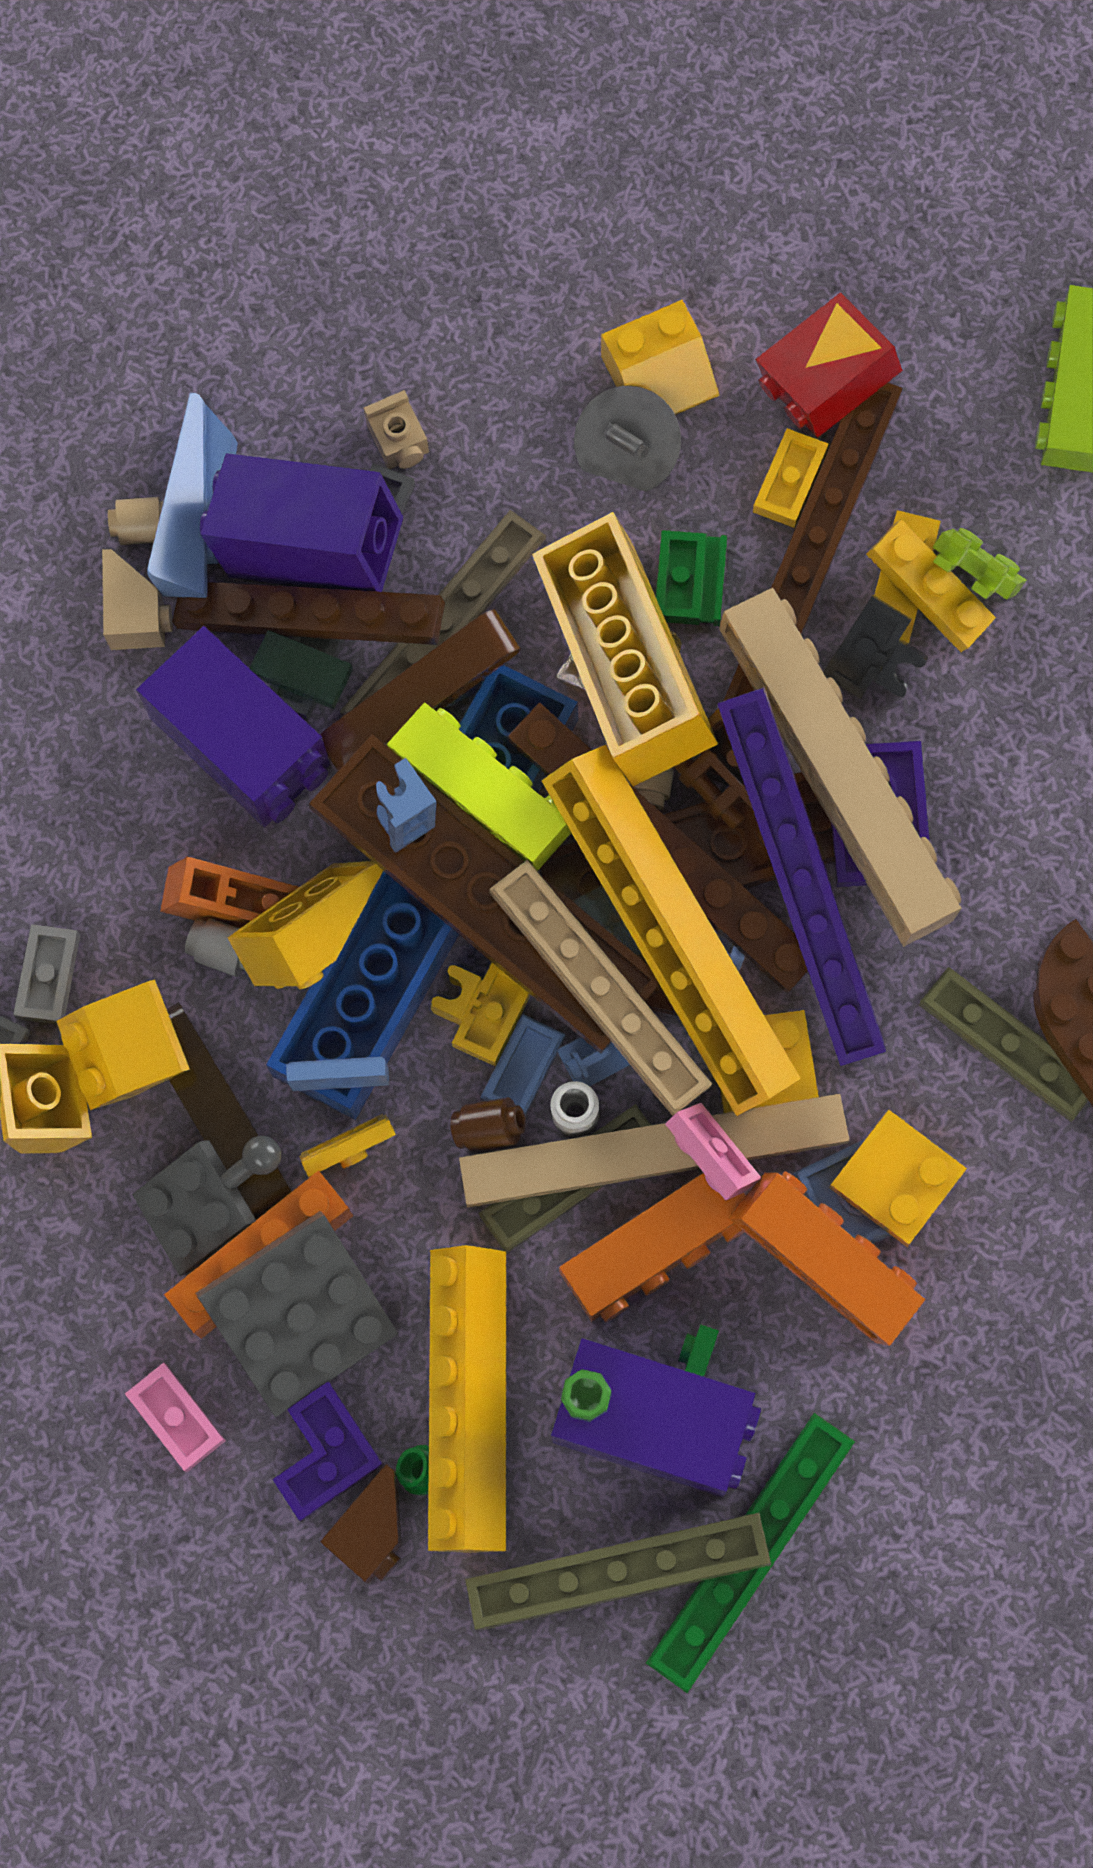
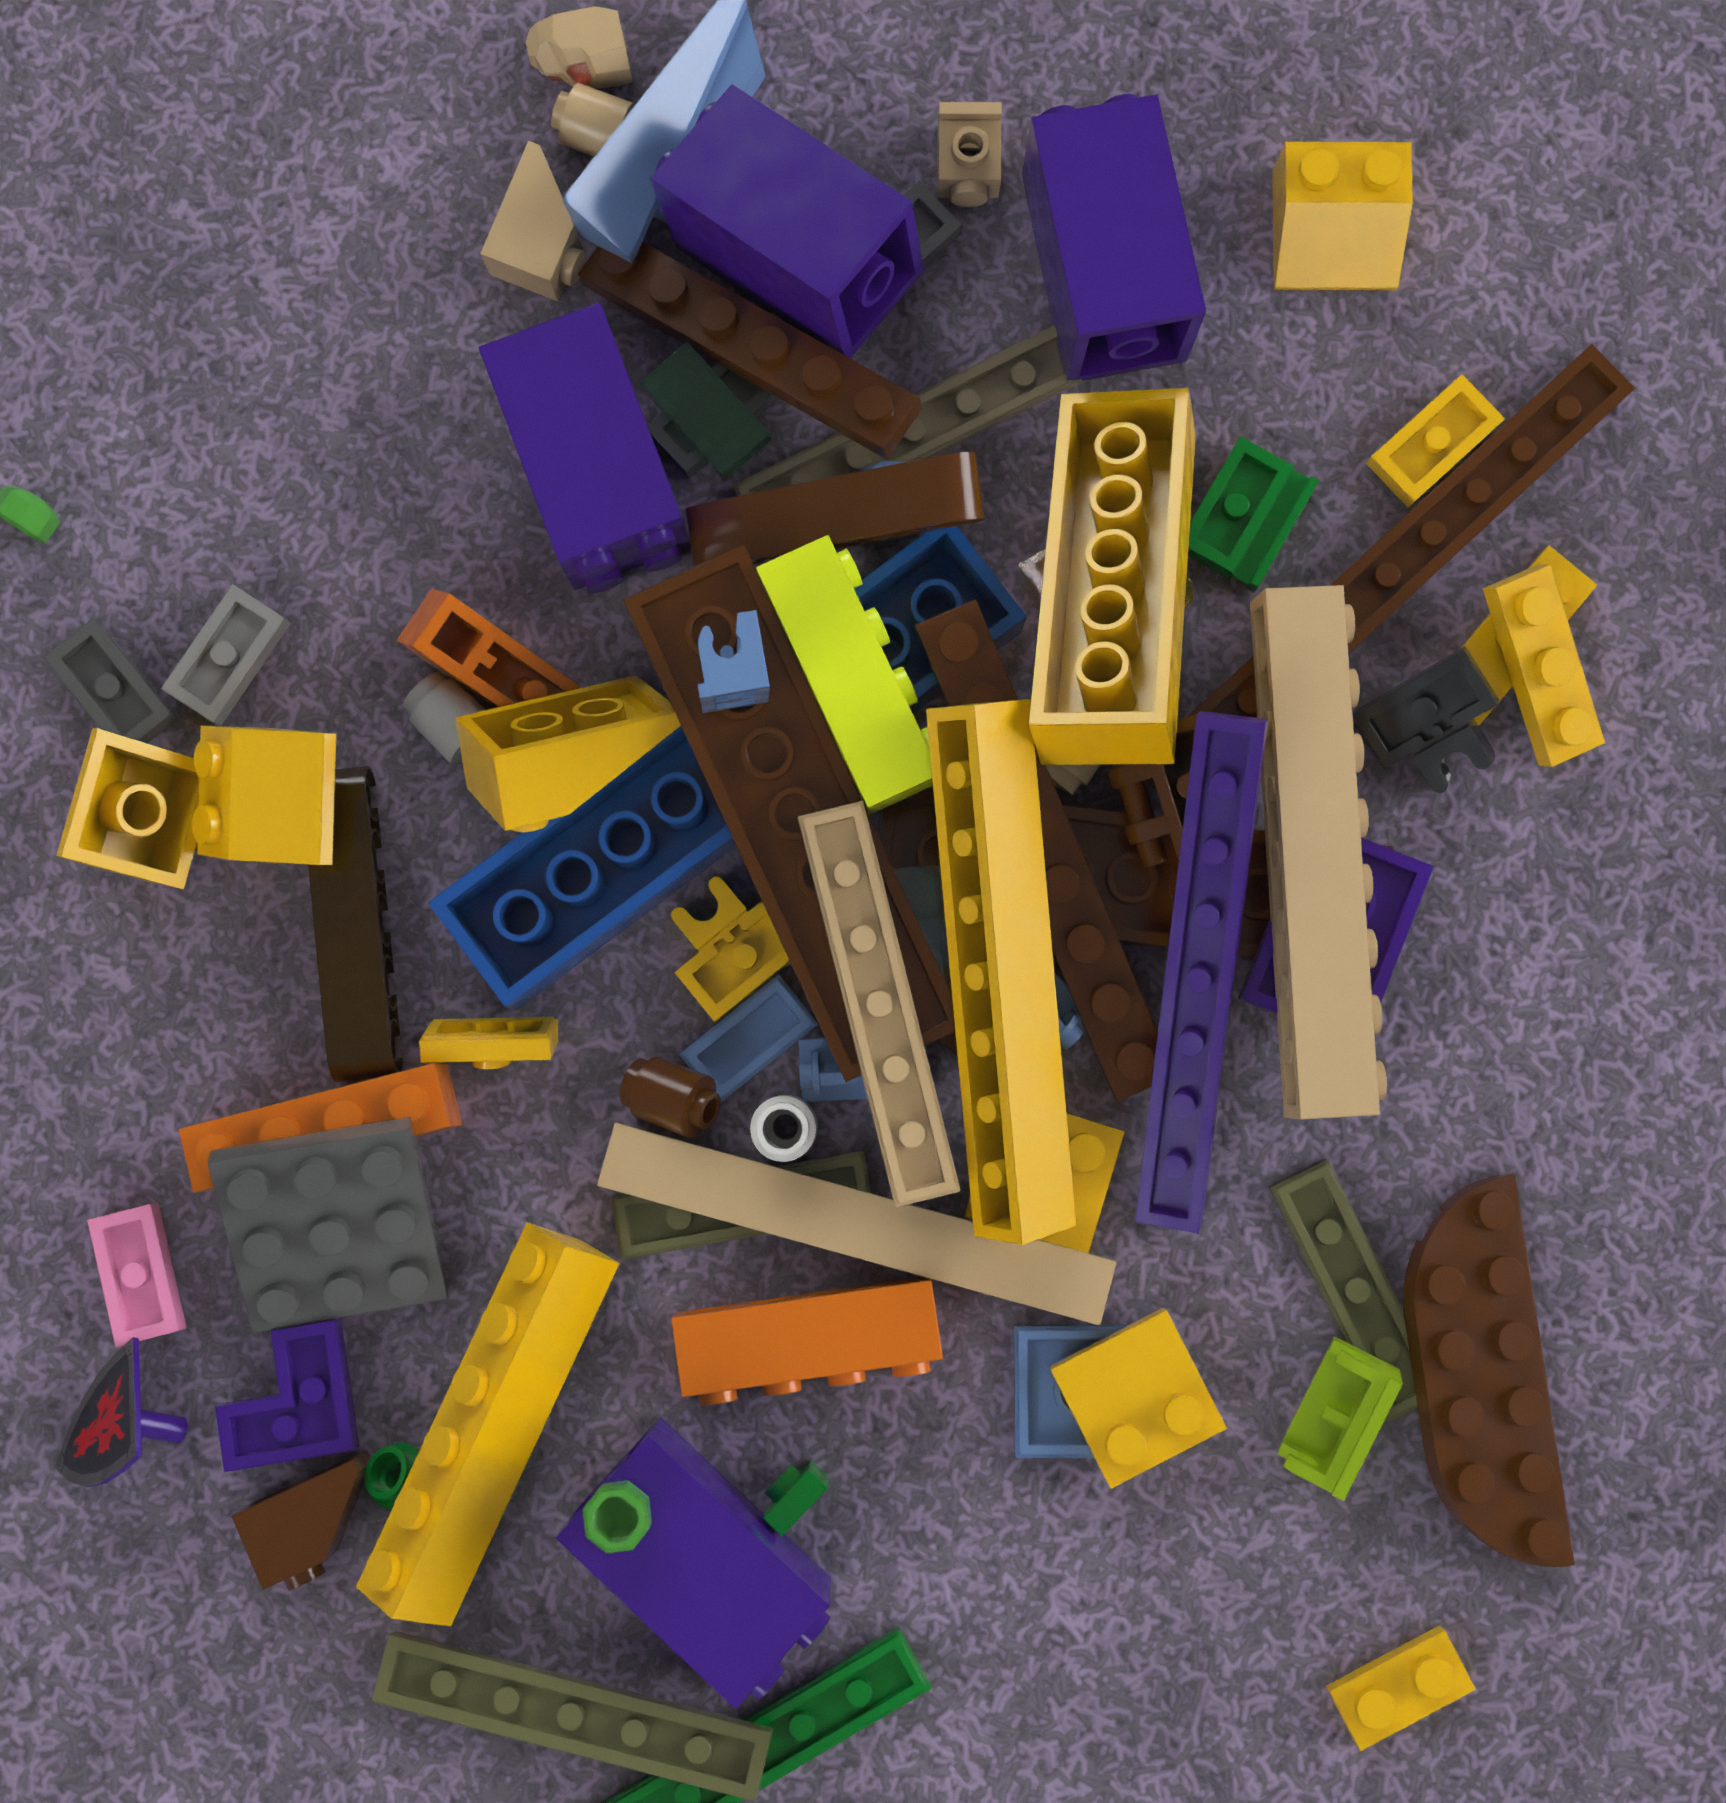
camera: 20 degrees right, 10 degrees up
dark grey plate [132,1136,282,1276] -> none
medium blue tile [286,1057,389,1091] -> none
flat silver shield [574,386,681,491] -> none
bright pink plate [665,1103,761,1200] -> none
orange brick [729,1171,926,1346] -> none
red brick [755,292,903,438] -> none
lime plate [932,528,1027,600] -> none
none -> shield [55,1337,188,1487]
none -> tan rock [526,6,633,89]
none -> dark purple brick [1022,94,1206,381]
none -> lime hinge [1277,1336,1403,1501]

